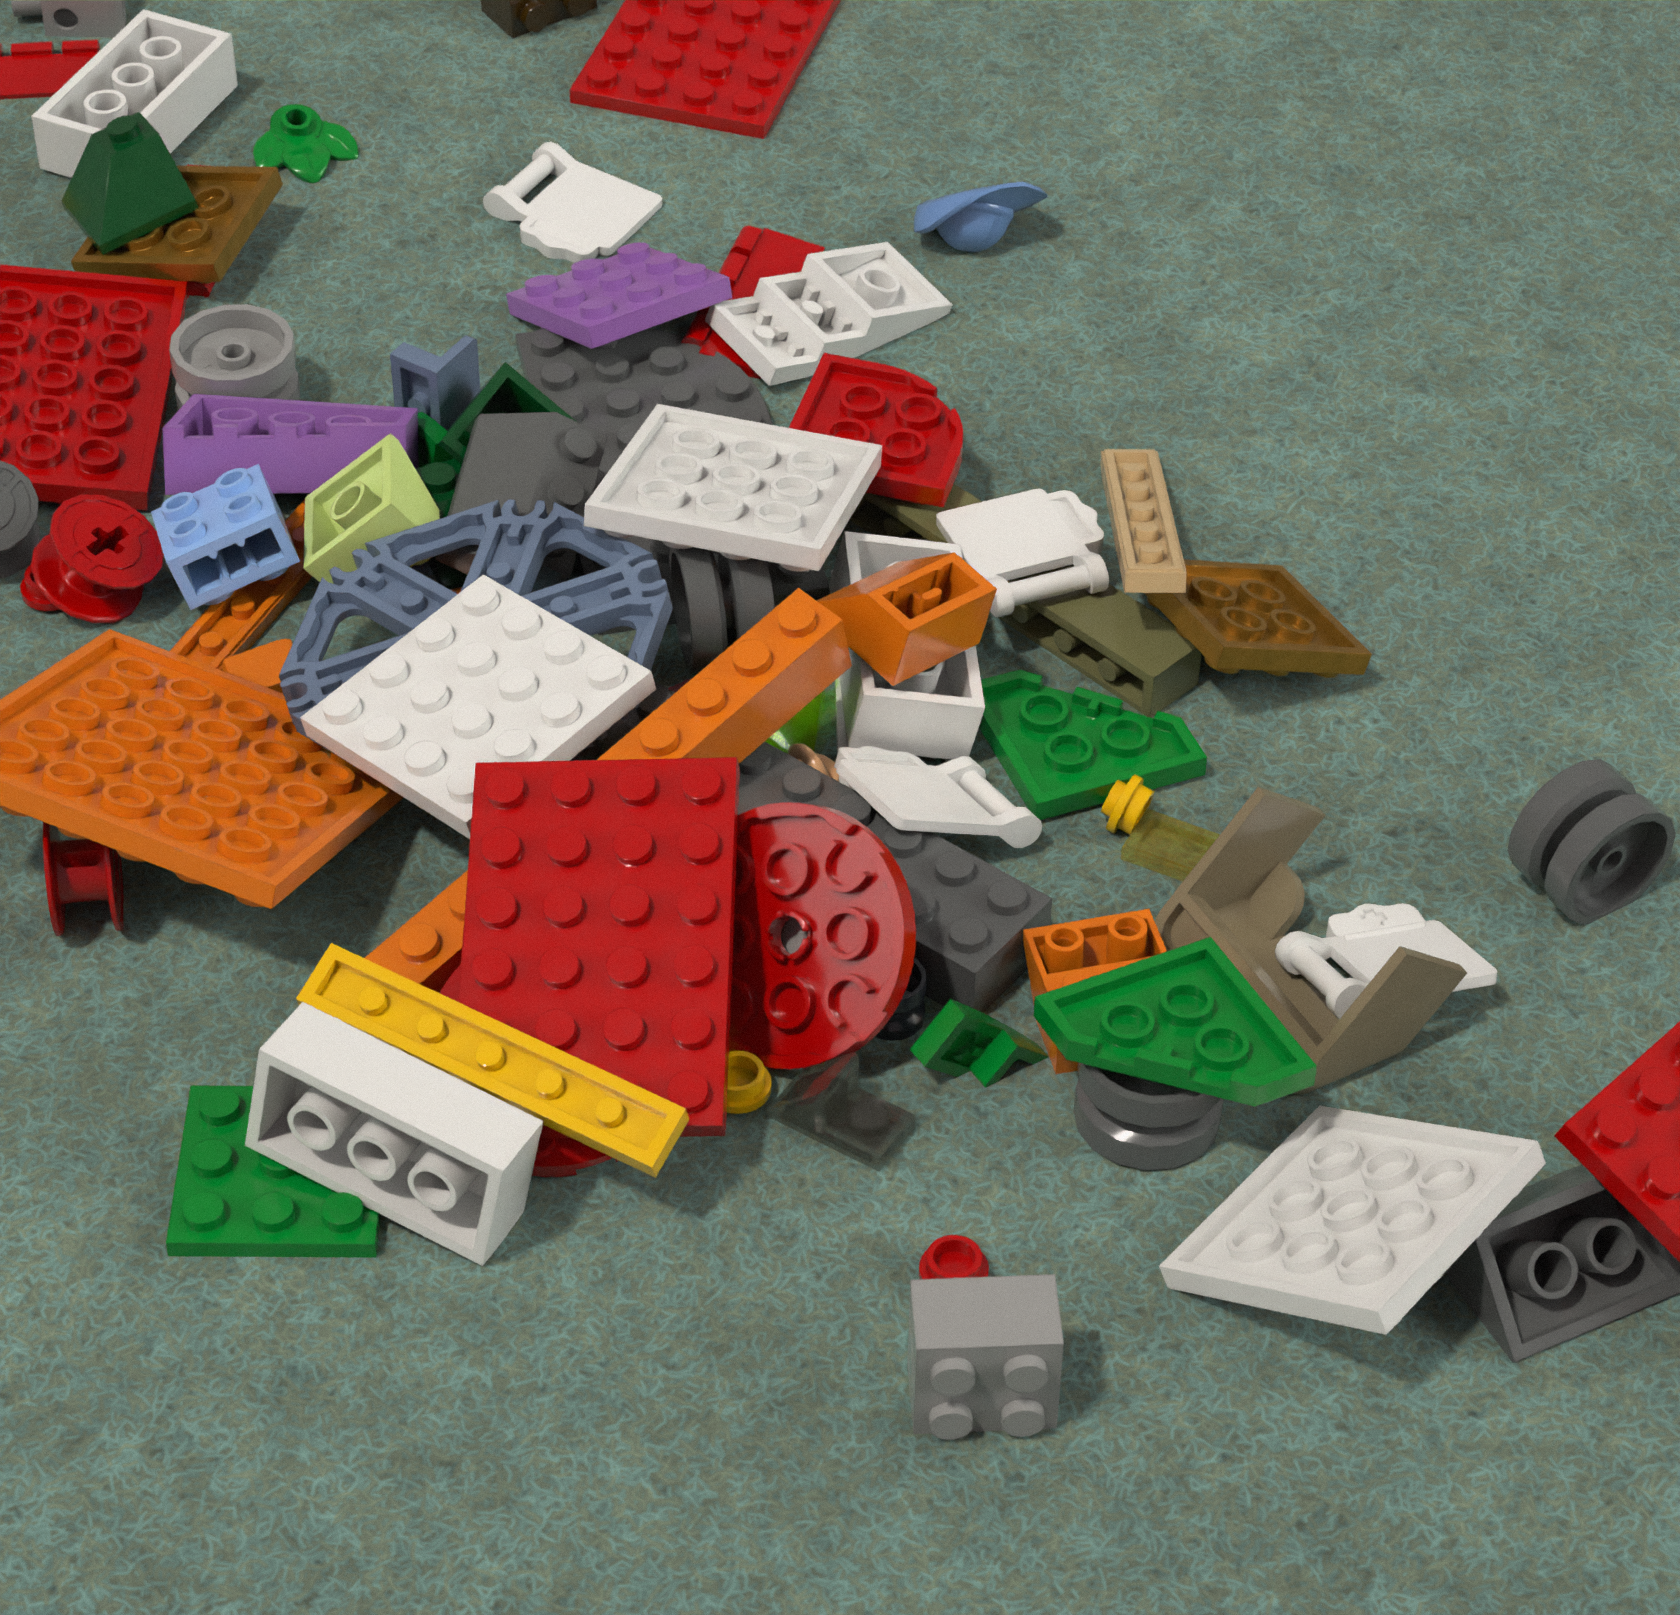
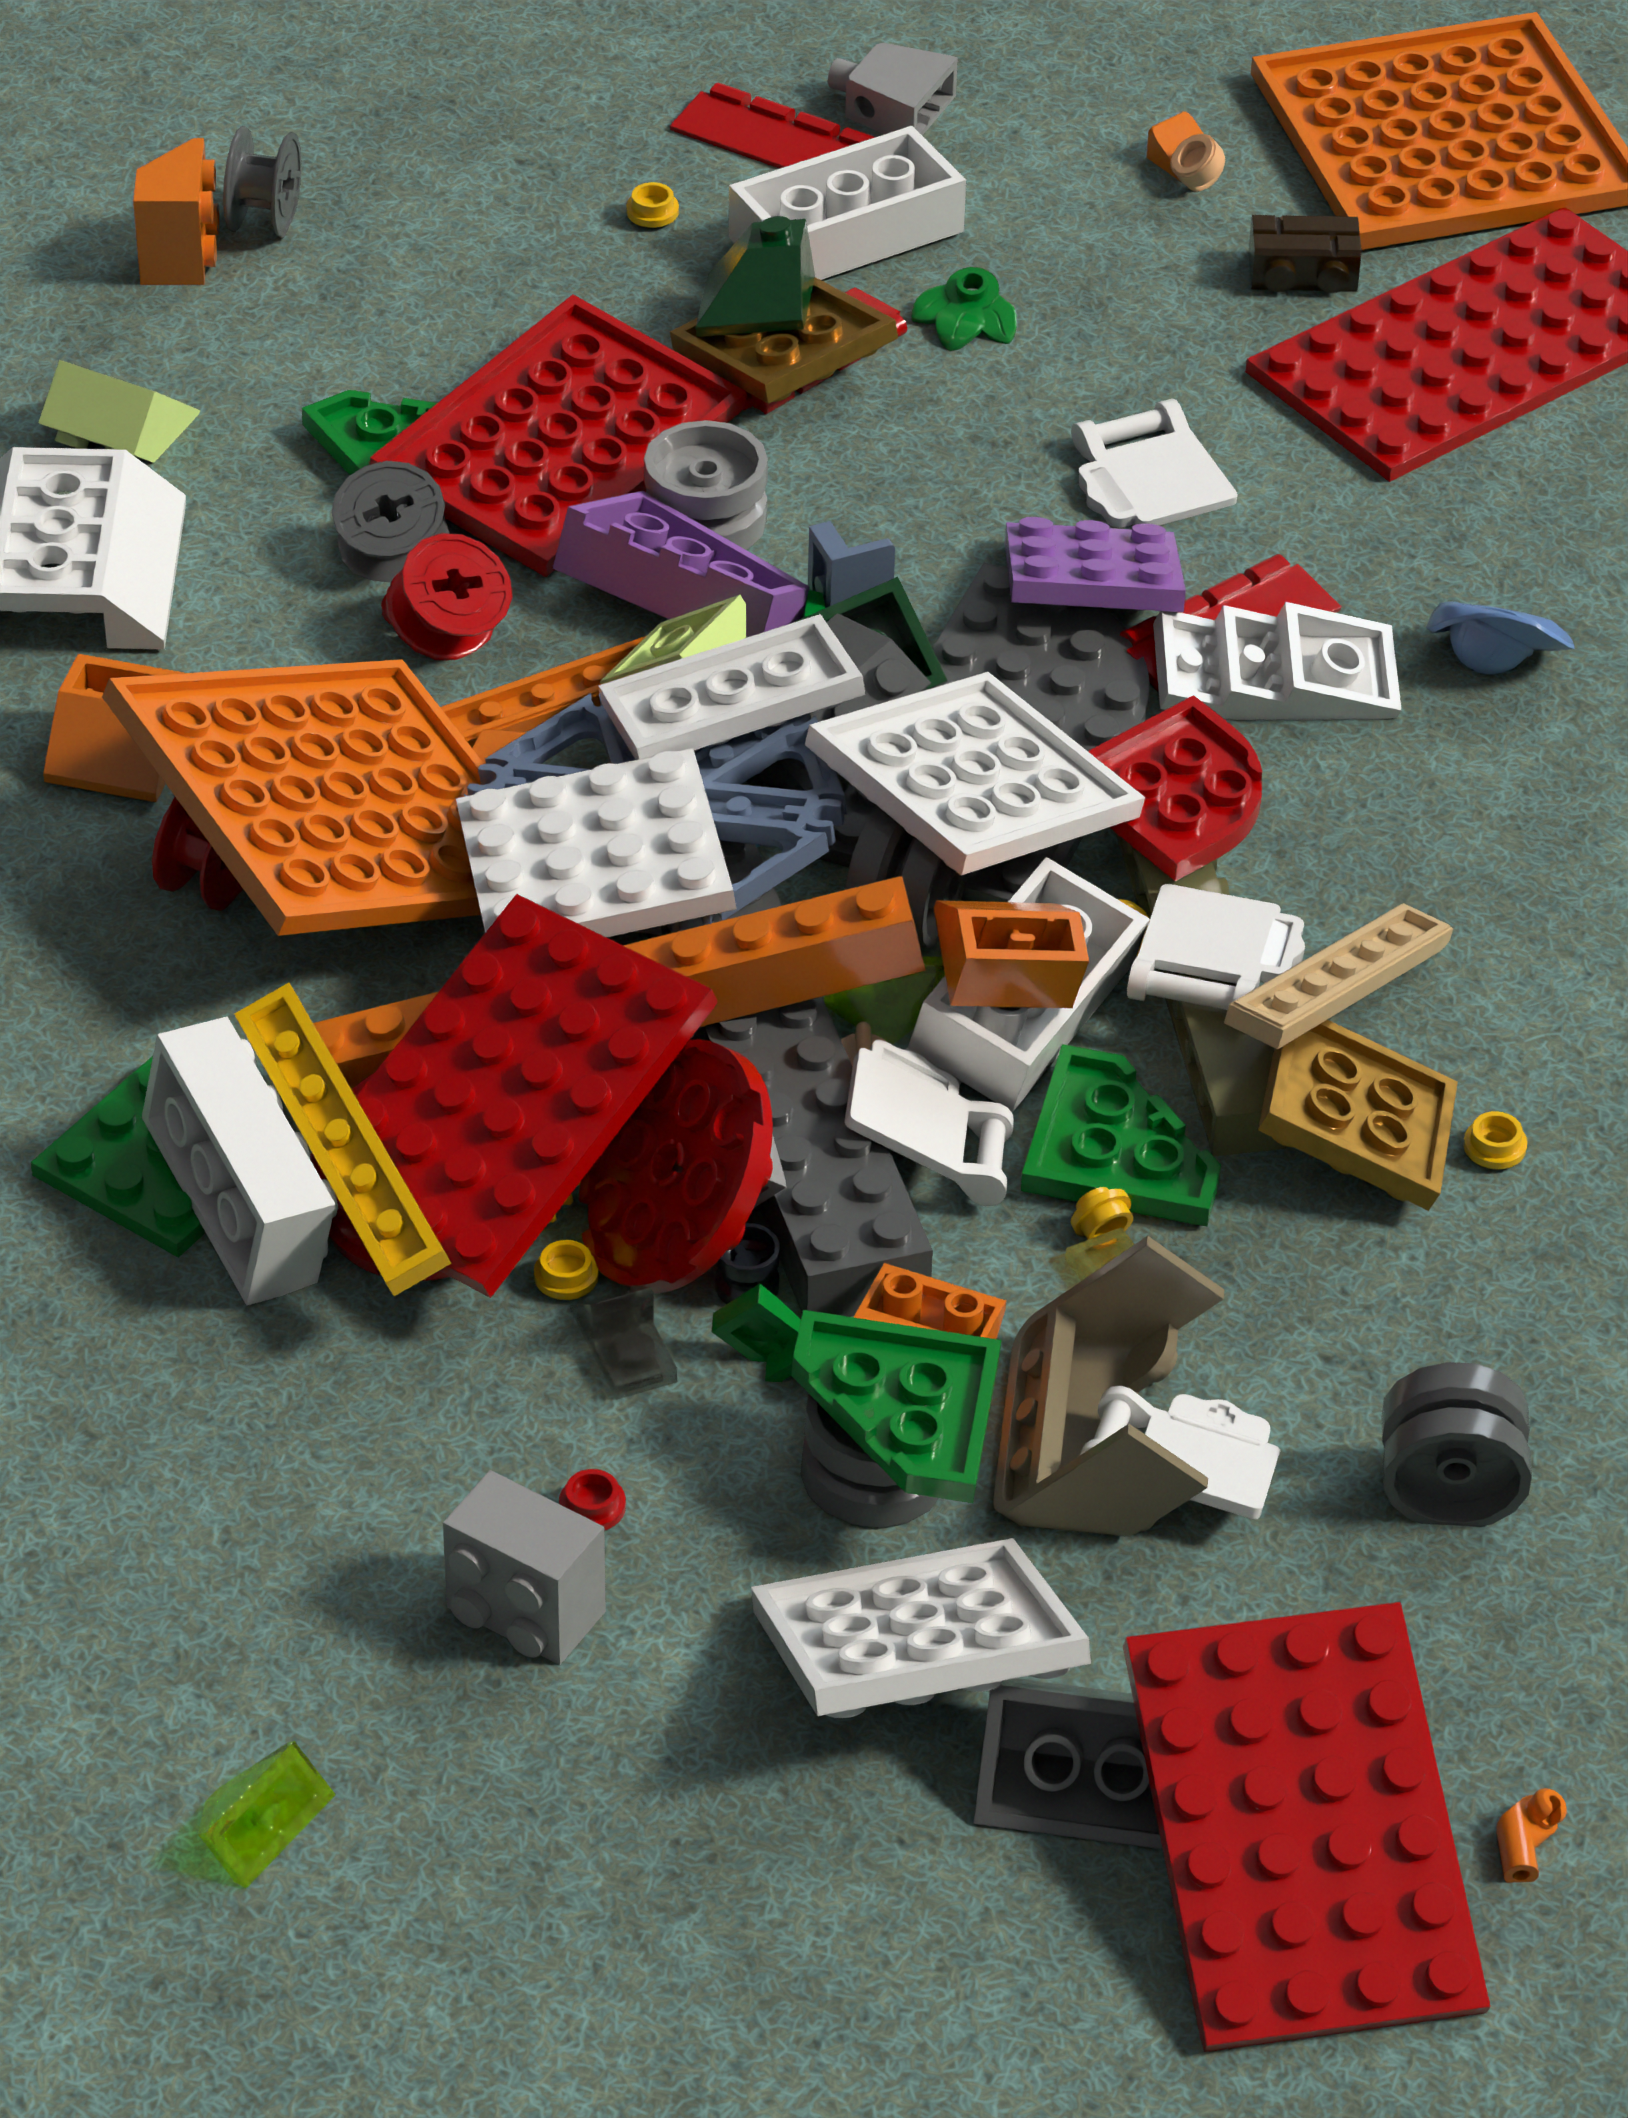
camera: 35 degrees right, 0 degrees up
light blue brick [151,464,300,610] -> none
none -> white plate [598,614,865,760]
none -> yellow plate [1464,1111,1527,1169]

